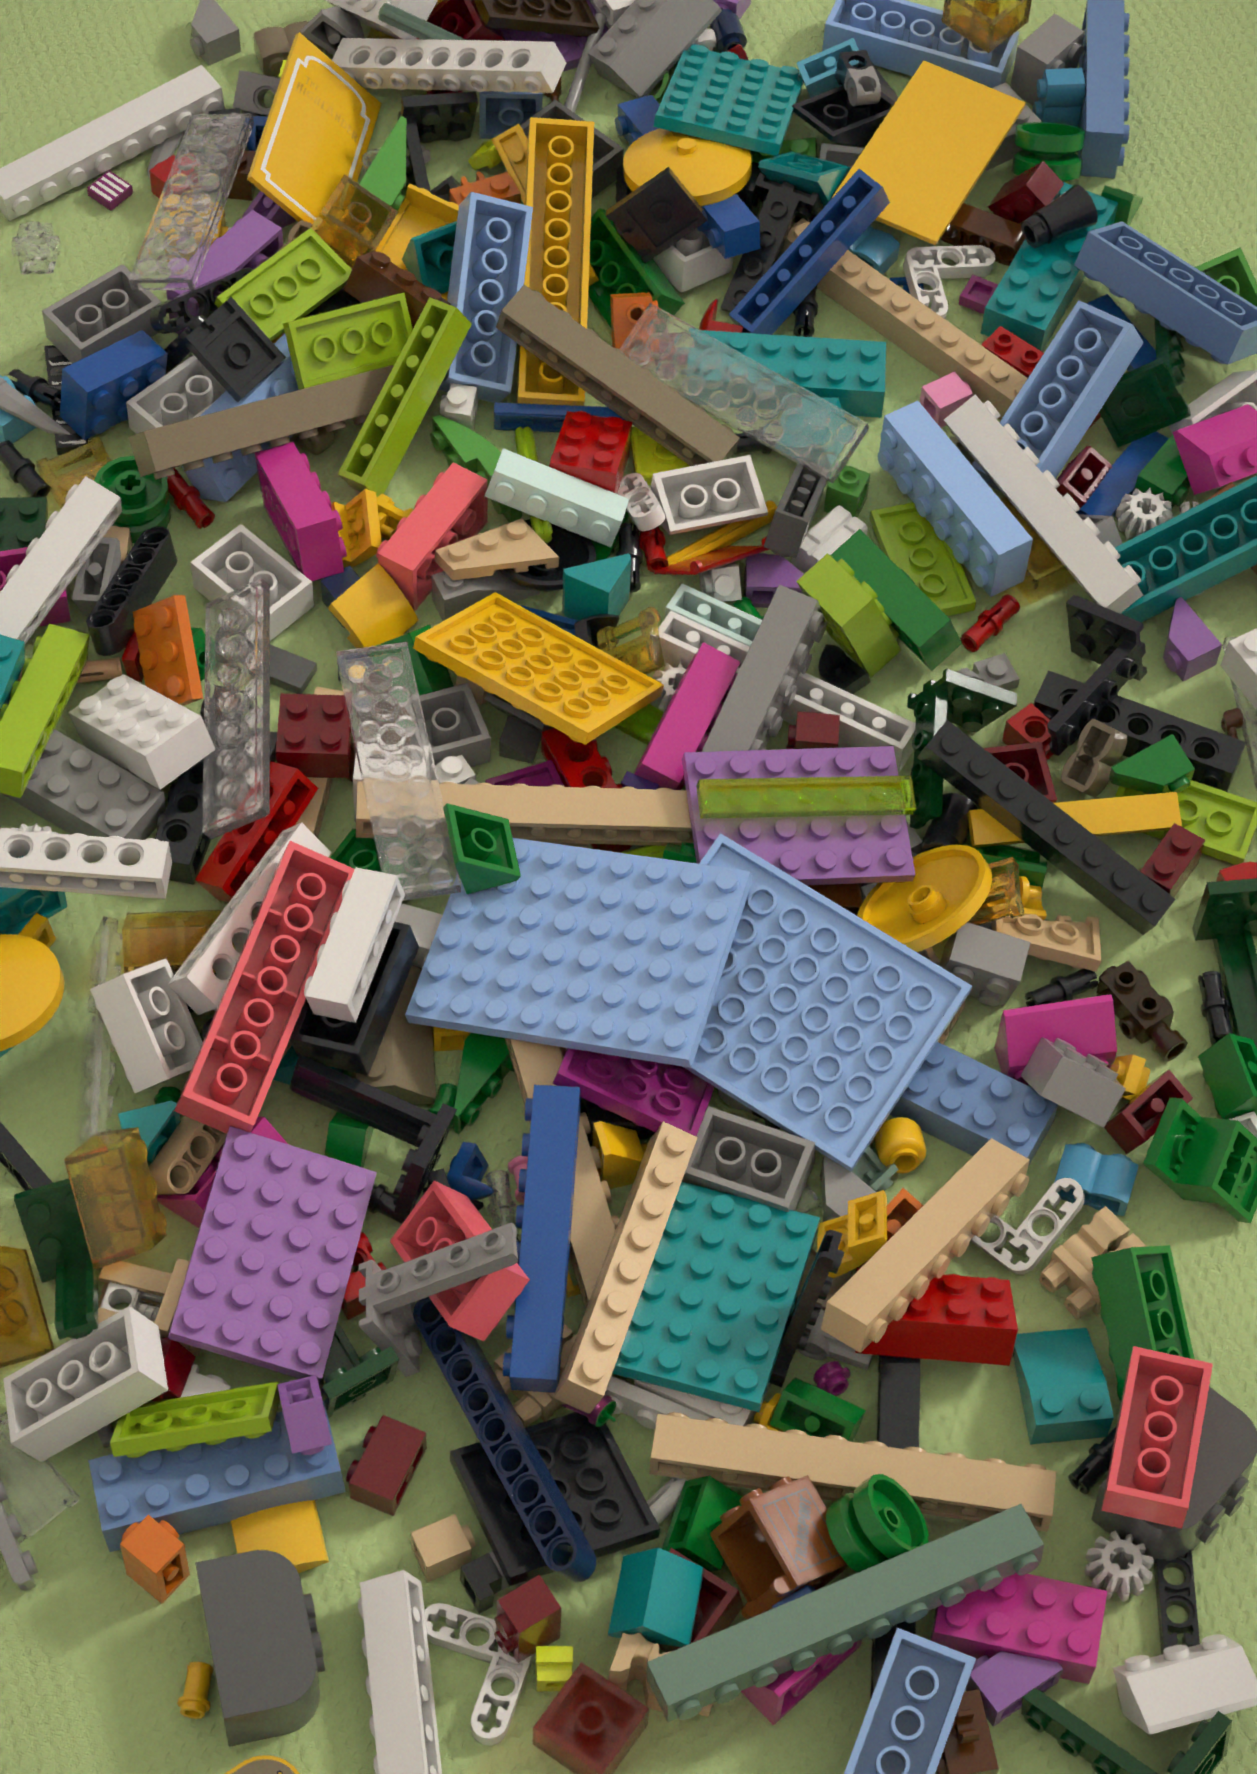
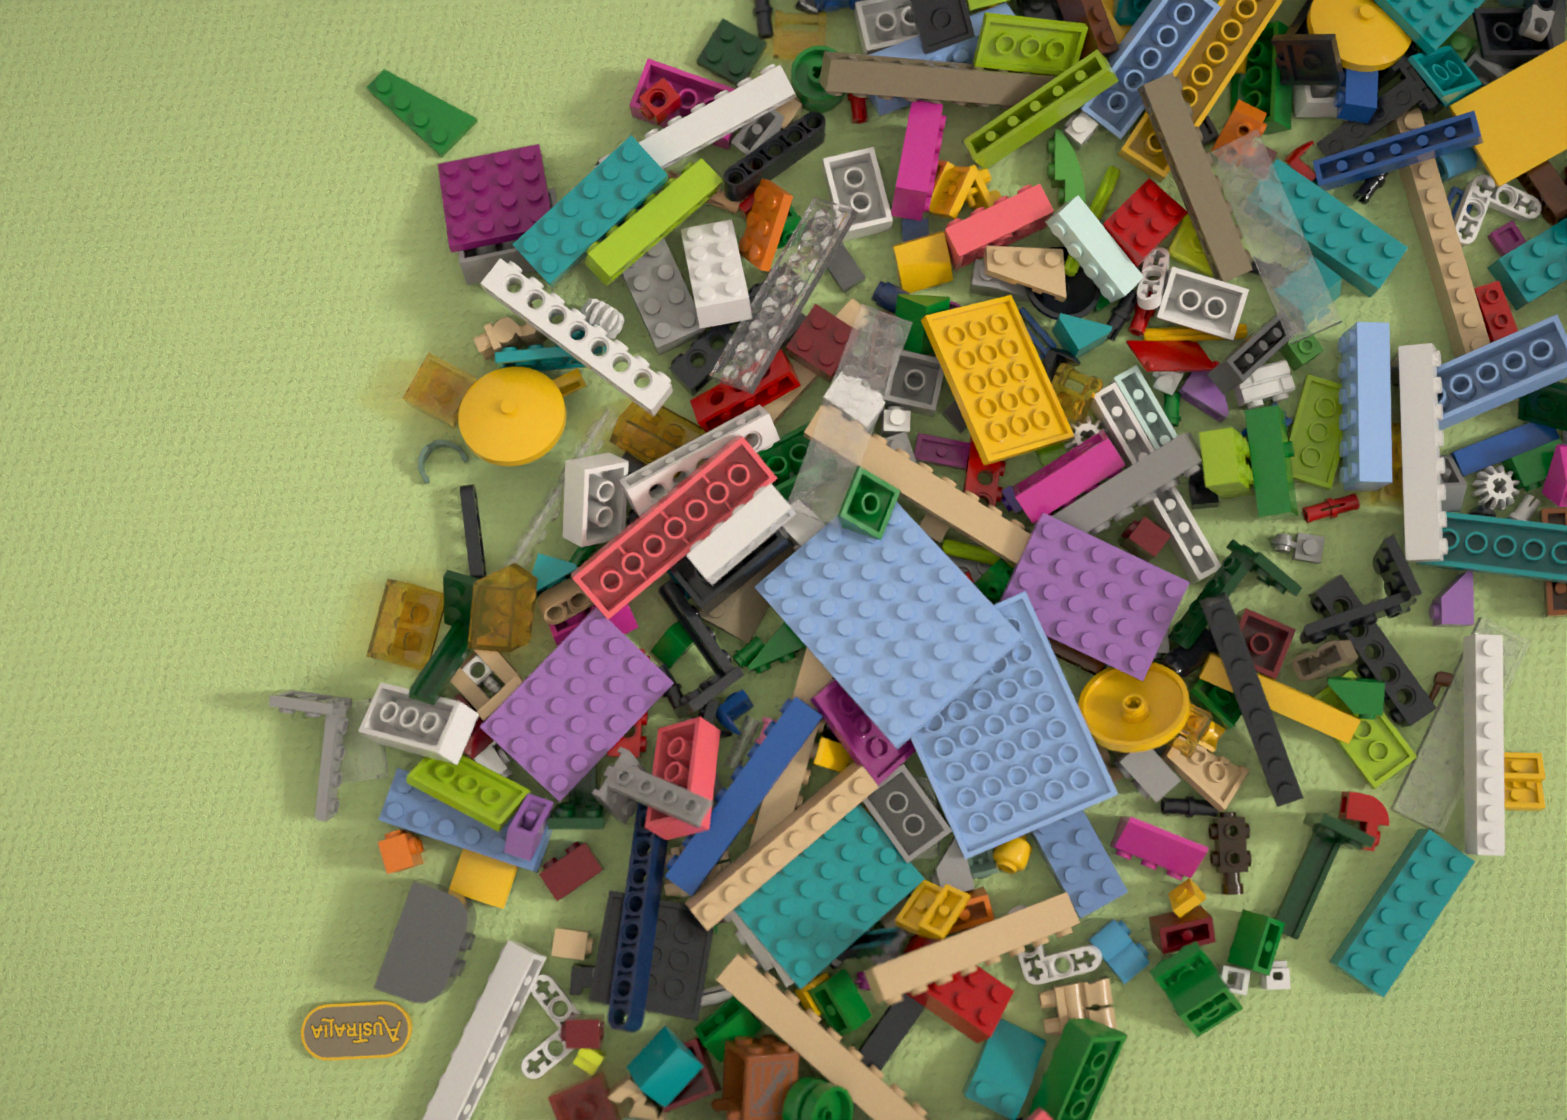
camera: 35 degrees right, 25 degrees up
yellow pin [177,1662,214,1719] -> none
blue tile [494,402,626,432] -> none
clear neon green plate [696,776,916,819] -> none
bright pink brick [920,372,973,428] -> none
red brick [1002,703,1054,760] -> none
light grey brick [1020,1037,1126,1128] -> none
dark red brick [1056,446,1112,508] -> none
dark red brick [1140,823,1205,898] -> none
black pin [1198,971,1233,1045] -> none

